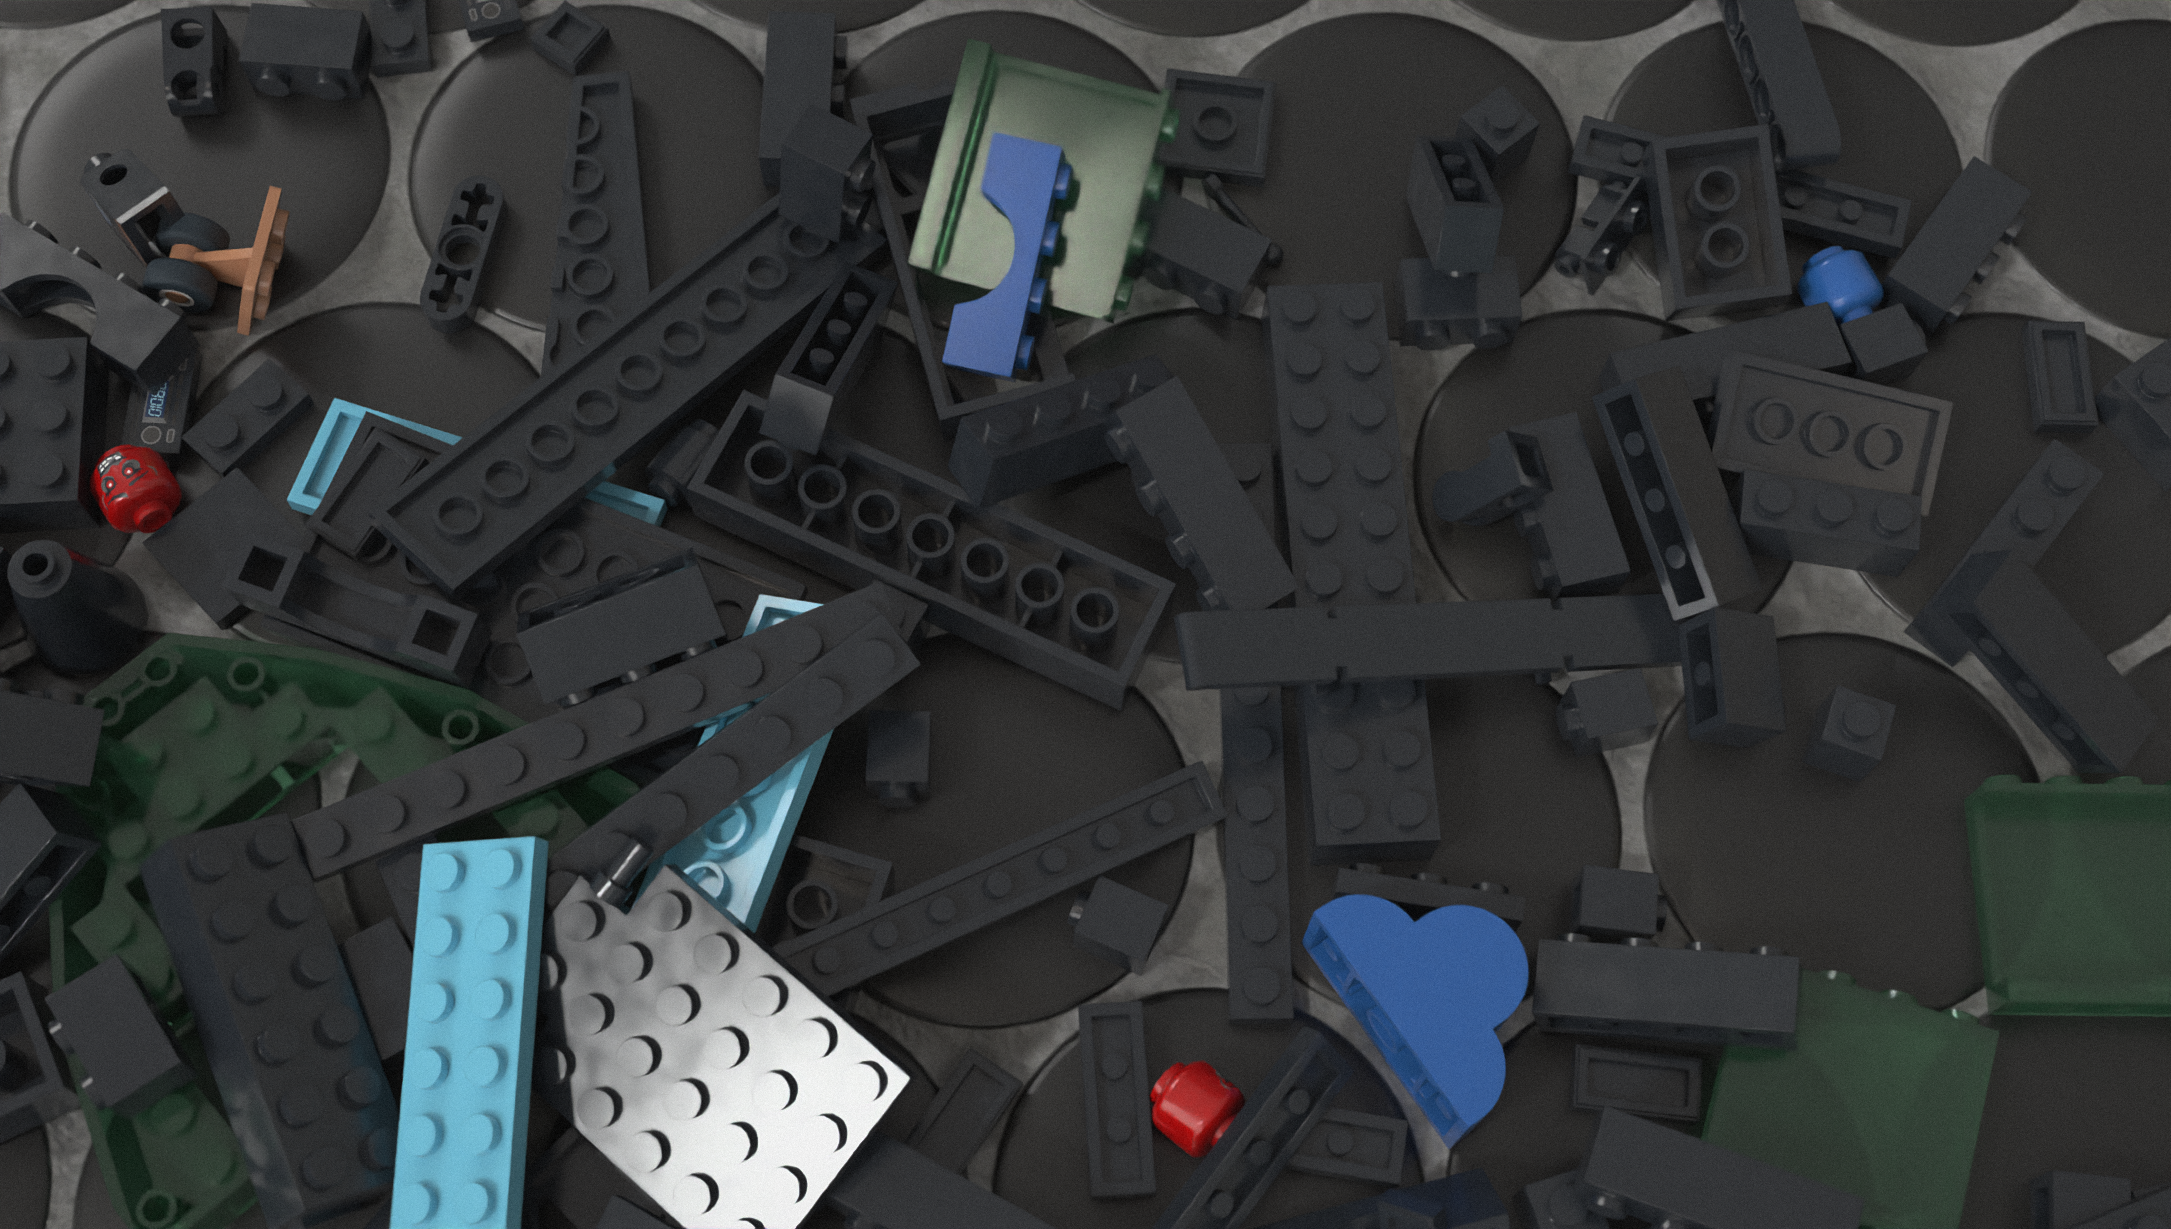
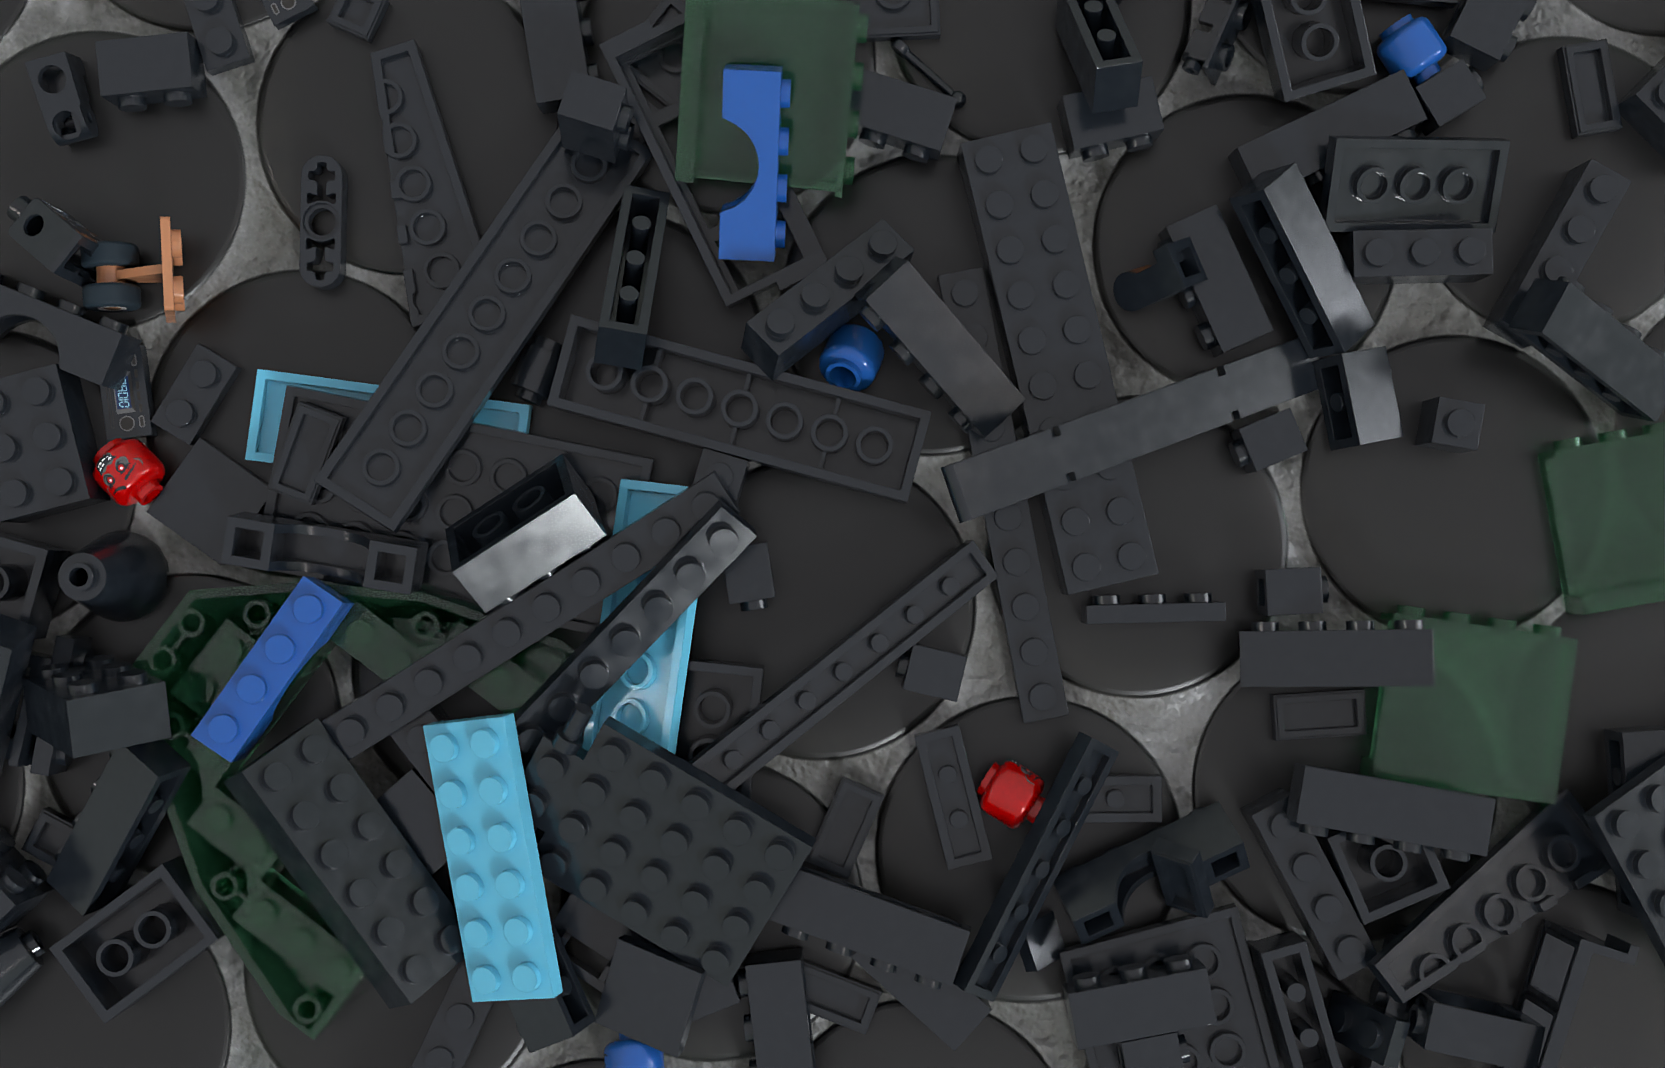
camera: 10 degrees left, 20 degrees up
black brick [45,954,199,1120] -> none
blue brick [1301,894,1528,1149] -> none
none -> blue arch [191,576,354,762]
none -> blue head [819,324,885,392]

